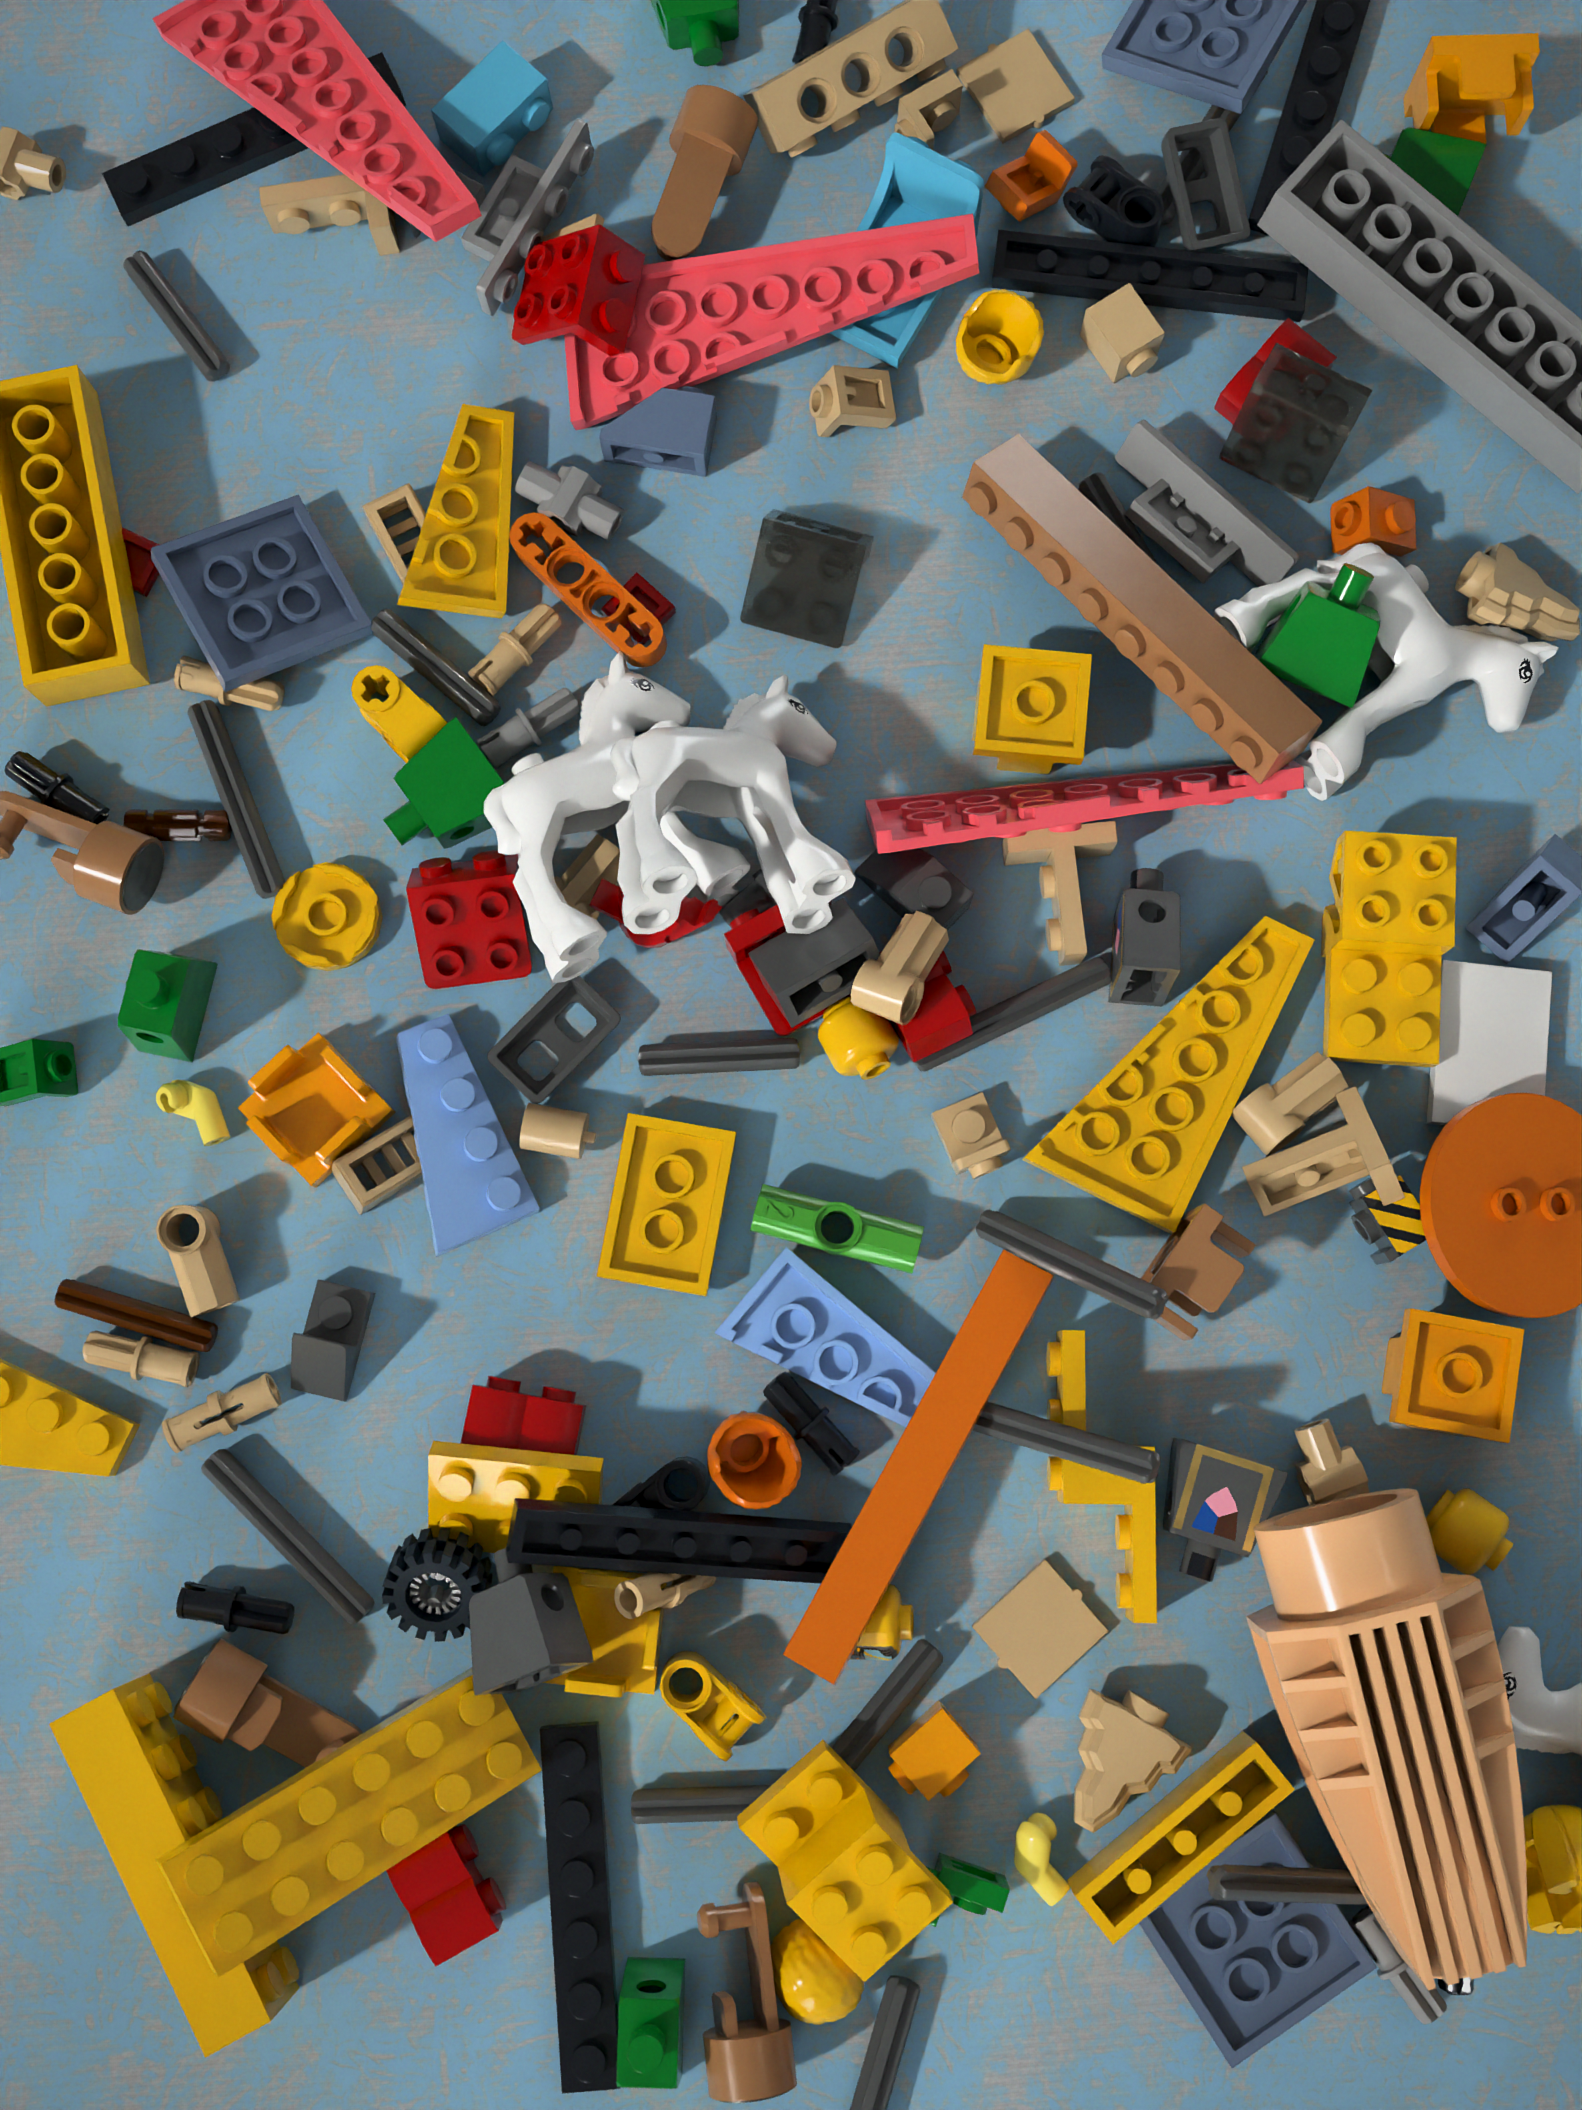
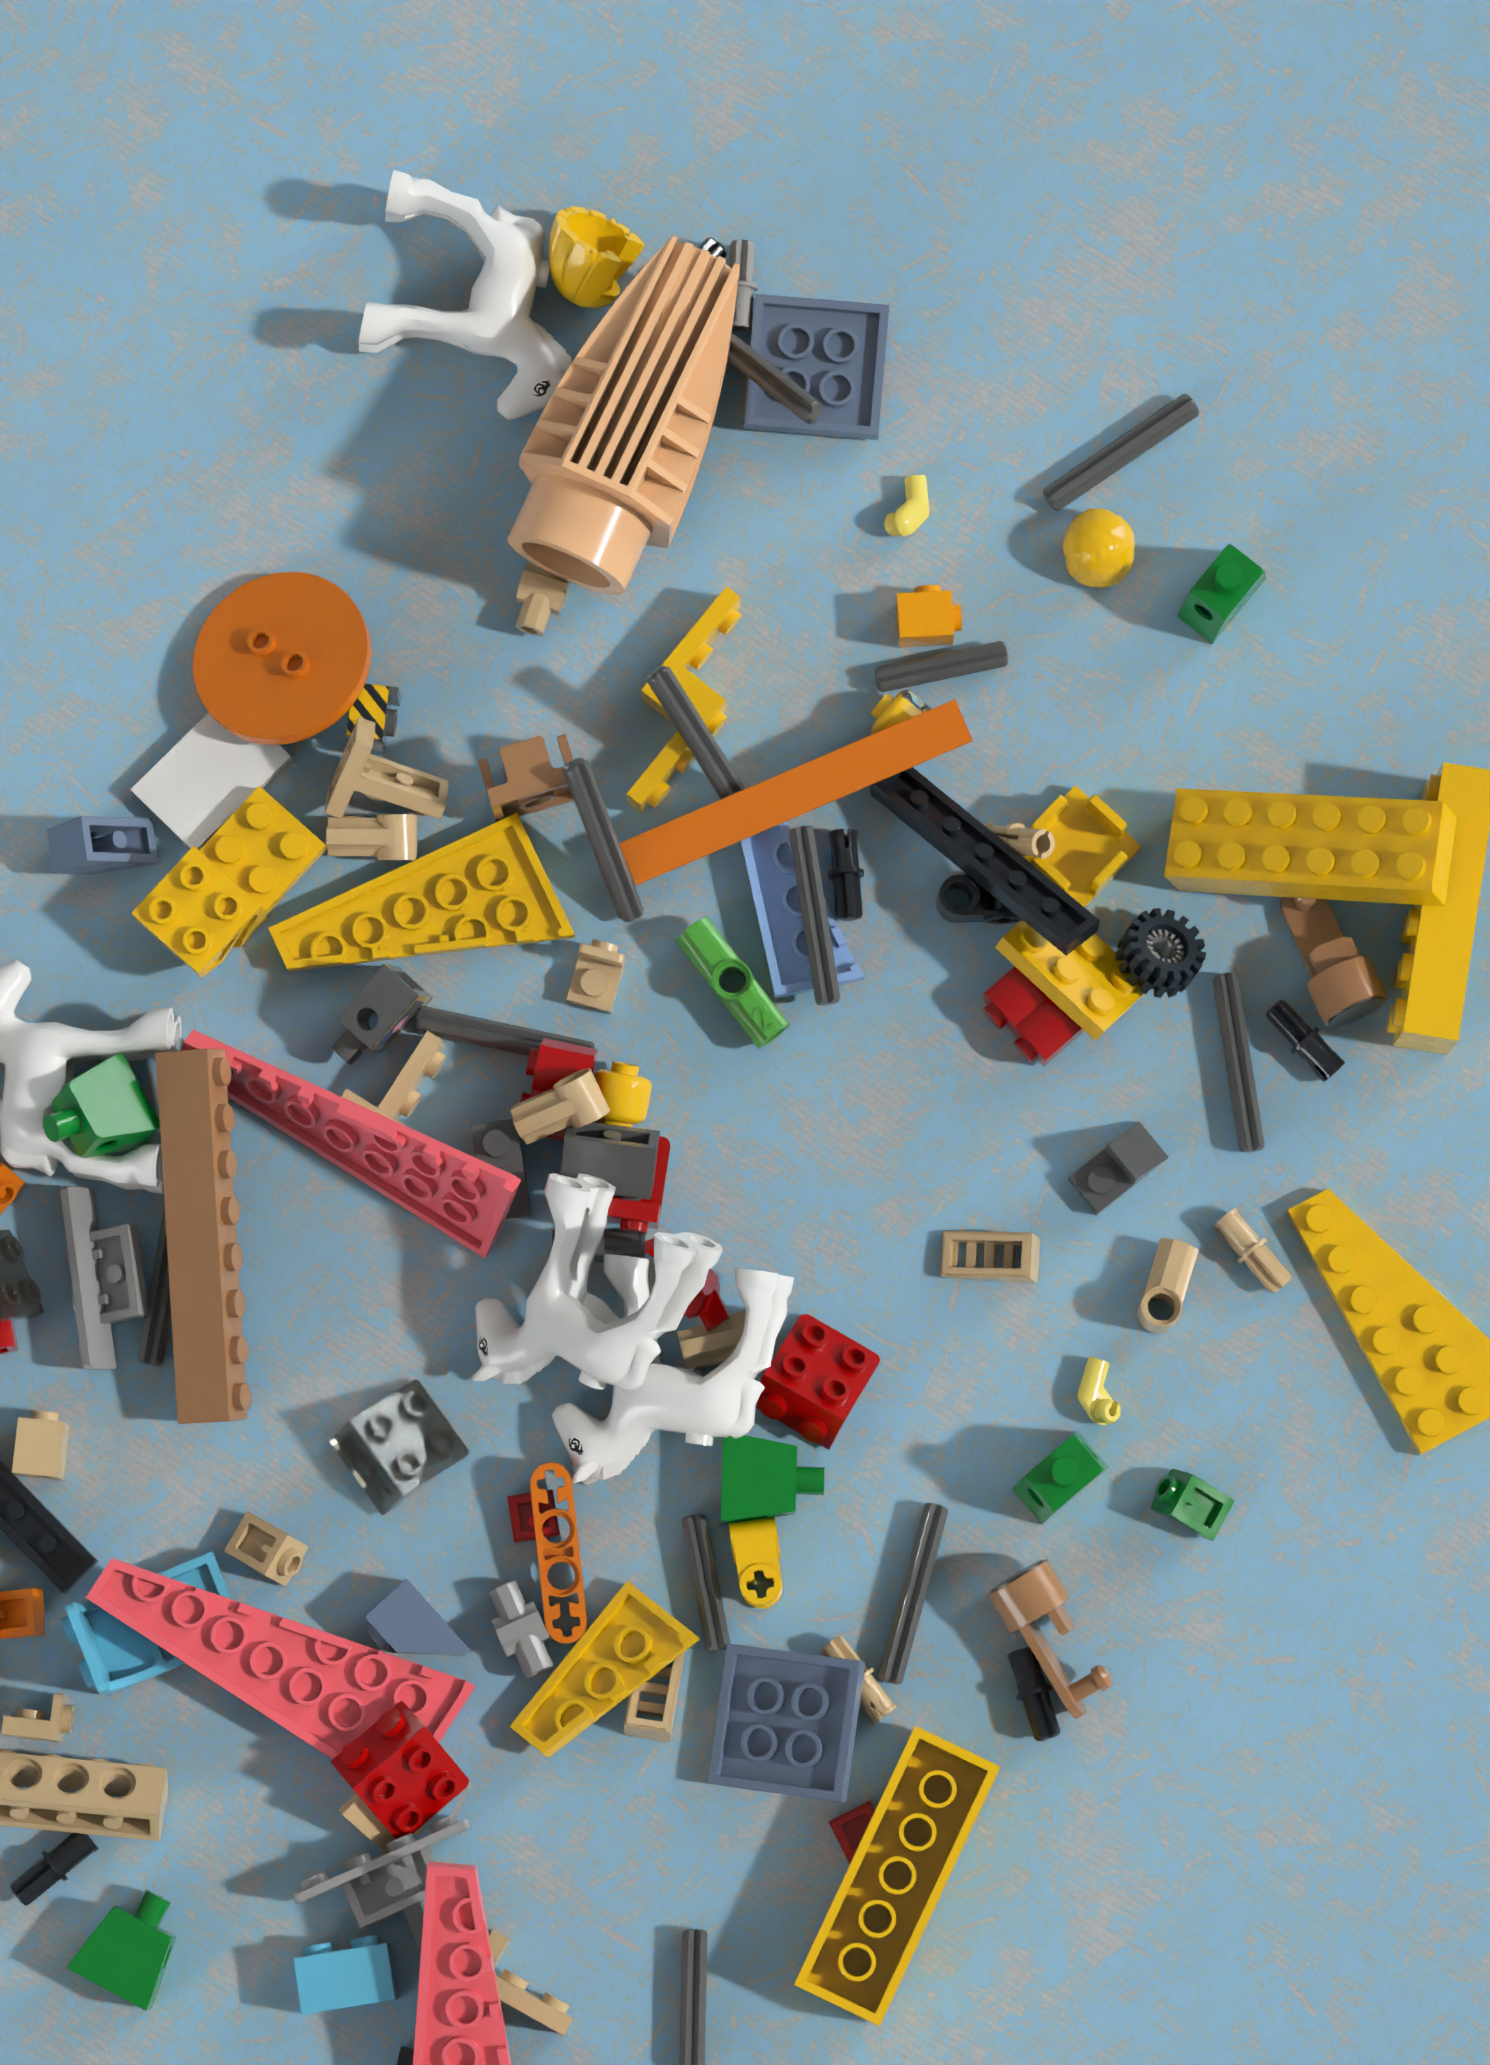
camera: 145 degrees left, 0 degrees up
reddish brown axle [54,1279,218,1352] -> none
reddish brown axle [123,809,232,841] -> none
tan pin [162,1373,282,1453] -> none
light orange panel [238,1032,396,1188] -> none
yellow tile [271,862,383,971] -> none
red brick [386,1824,506,1966] -> none
light blue wing [396,1013,540,1257] -> none
tan axle [468,604,562,696] -> none
dark grey torso [469,1548,594,1695] -> none
light grey axle [477,688,581,769] -> none
dark grey piece [487,975,621,1104] -> none
tan piece [519,1103,596,1159] -> none
black plate [539,1721,621,2094] -> none
yellow plate [597,1113,737,1297] -> none
dark grey axle [631,1785,771,1824] -> none
dark grey axle [638,1038,800,1076] -> none
medium nougat piece [651,85,758,261] -> none
yellow piece [660,1650,767,1762] -> none
medium nougat piece [697,1881,797,2103] -> none
orange hair [707,1411,802,1510] -> none
yellow bracket [737,1739,953,1982] -> none
green bracket [927,1853,1010,1927] -> none
yellow hair [956,289,1044,385] -> none
tan piece [971,1559,1108,1699] -> none
yellow panel [972,644,1092,774] -> none
yellow brick [1067,1731,1295,1945] -> none
tan rock [1074,1689,1192,1833] -> none
dark grey torso [1163,1438,1288,1582] -> none
light orange panel [1382,1308,1525,1443] -> none
yellow head [1426,1488,1513,1575] -> none
none -> dark grey axle [789,826,840,1006]

